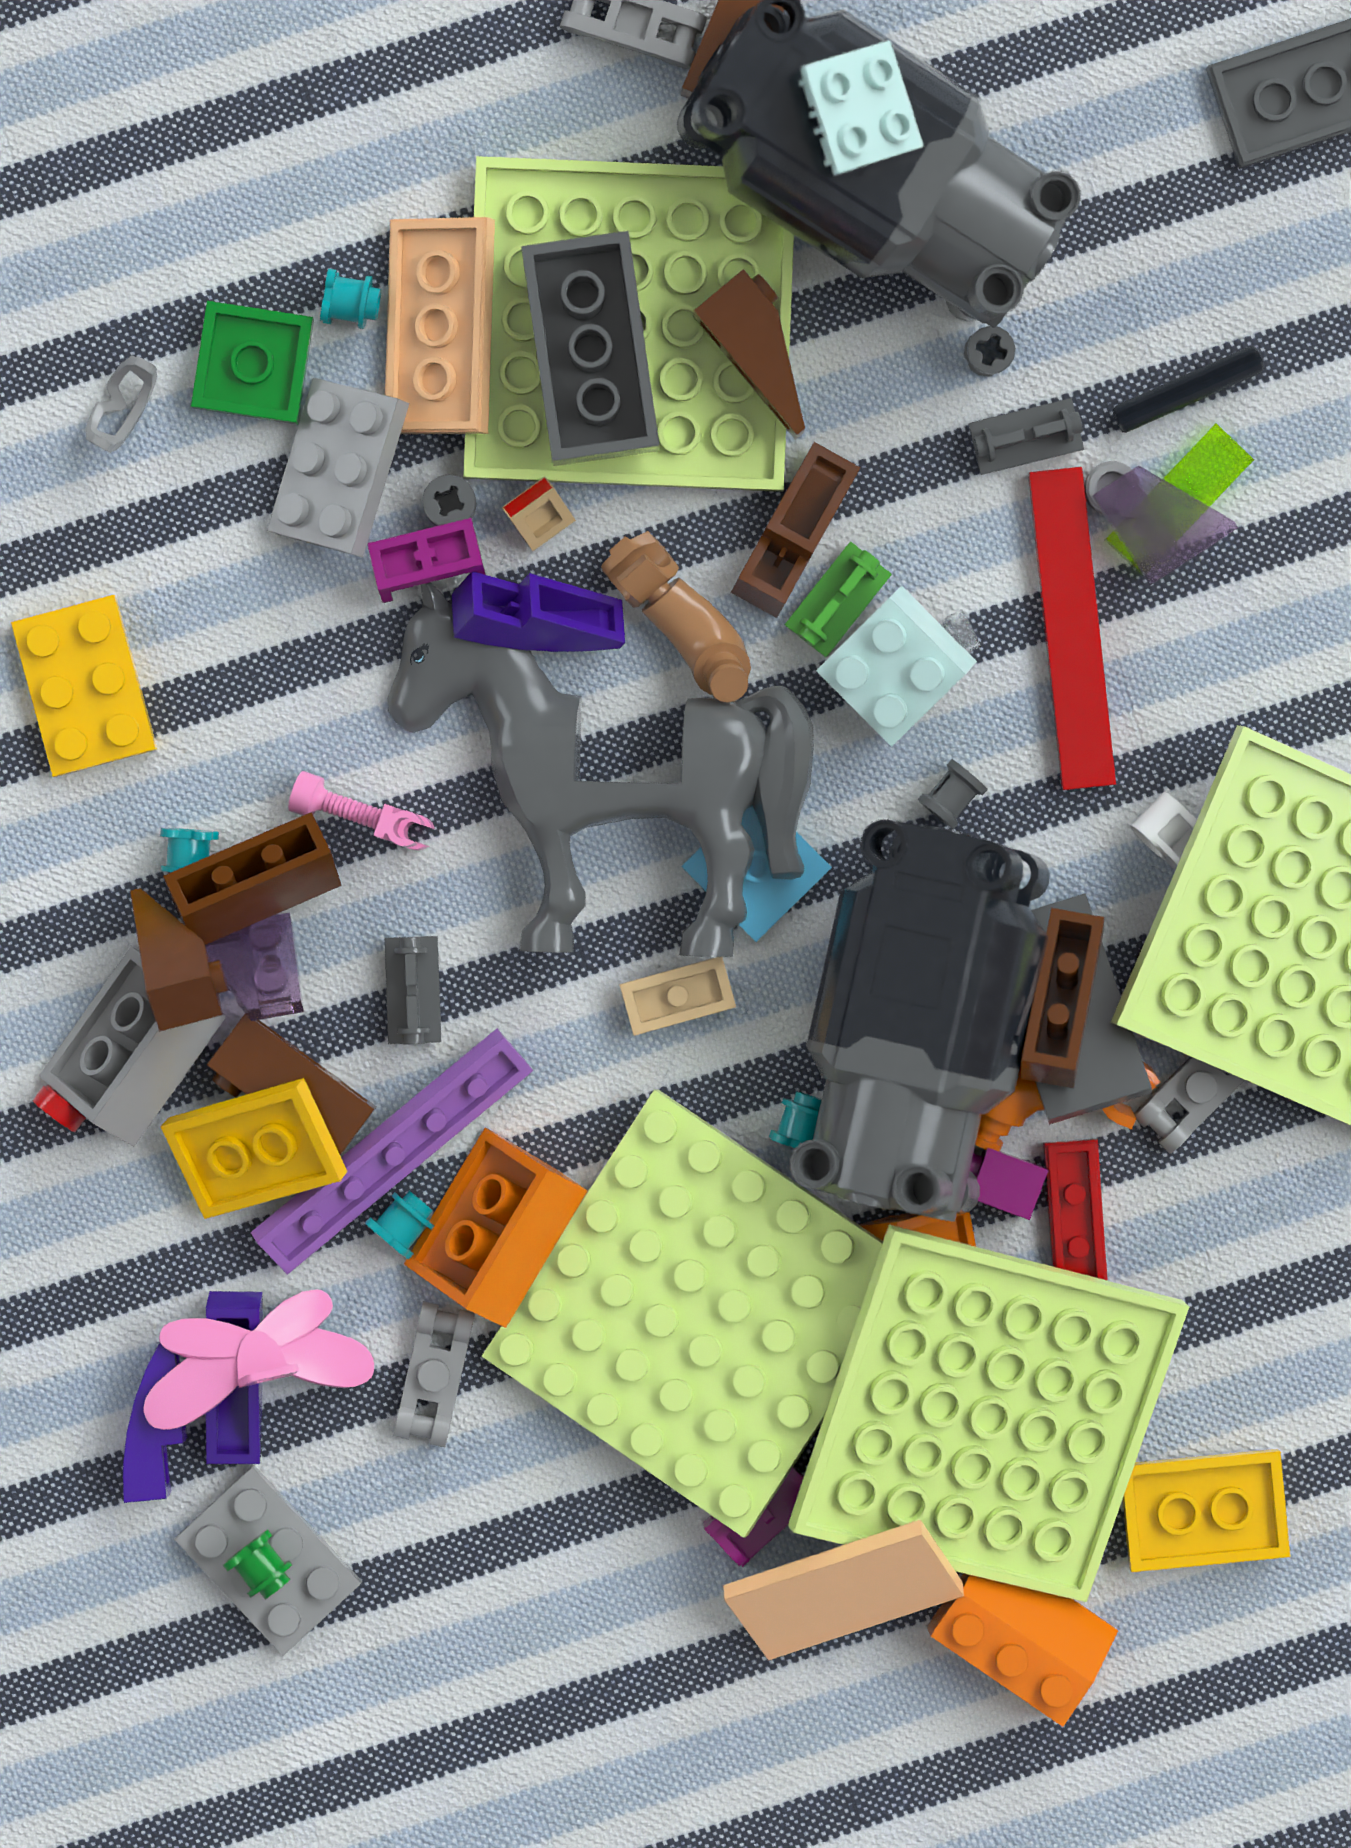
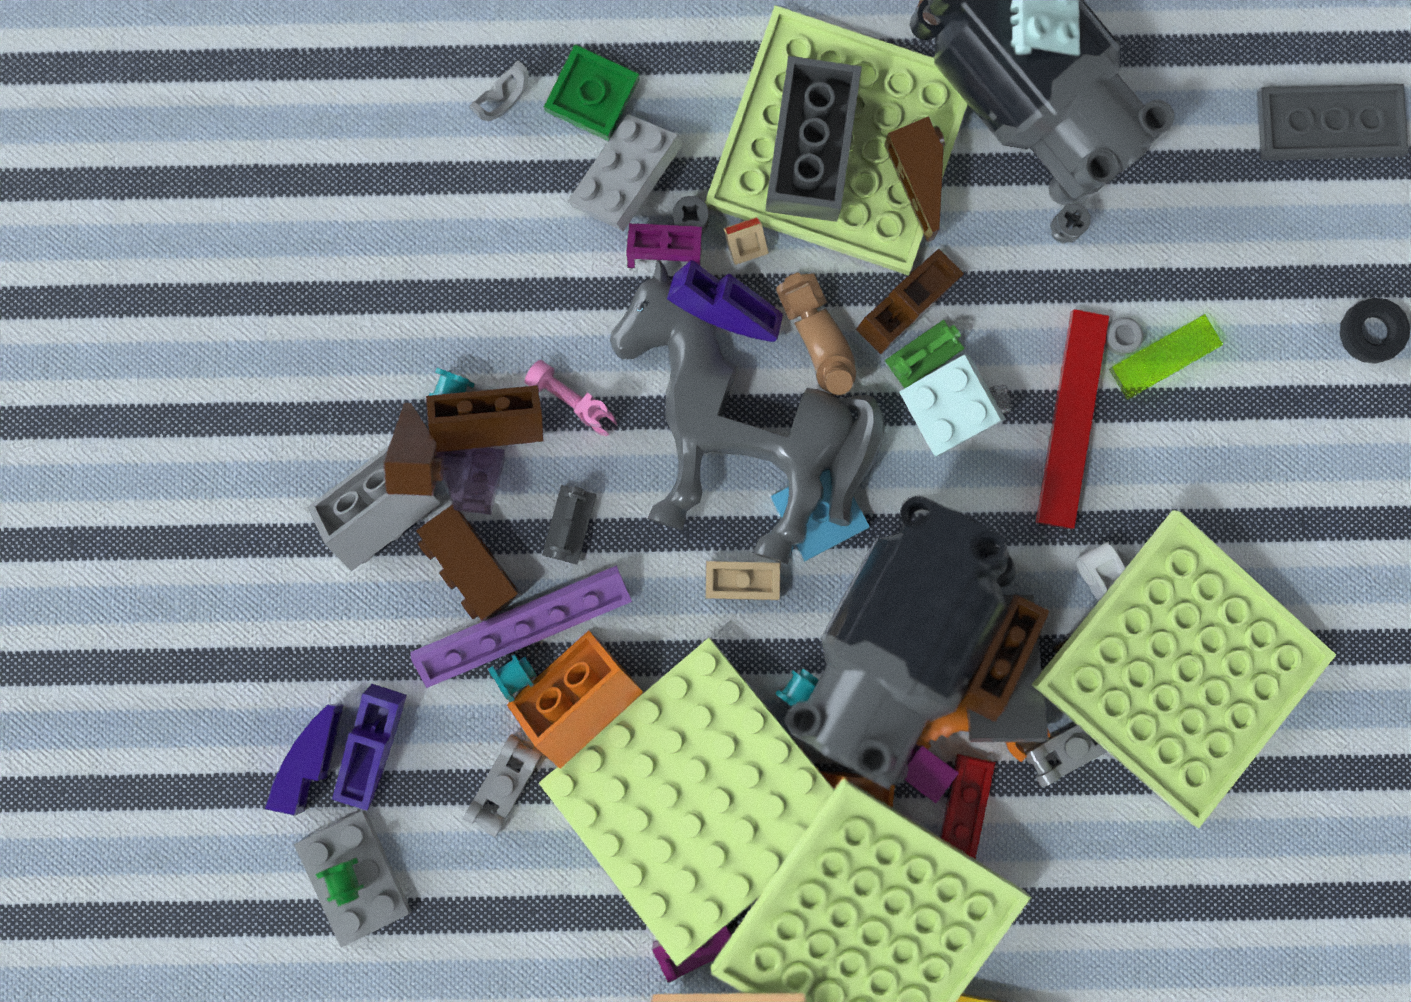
camera: 20 degrees right, 5 degrees down
yellow plate [11,595,158,777] -> none
red tile [32,1085,86,1132] -> none
bright pink piece [144,1289,374,1430] -> none
yellow plate [160,1078,348,1219] -> none
teal brick [320,268,381,329] -> none
light nougat tile [385,217,495,434] -> none
dark grey bush [918,759,988,830] -> none
dark grey hinge [968,398,1084,475] -> none
wing [1092,465,1238,585] -> none
black axle [1113,346,1264,433] -> none

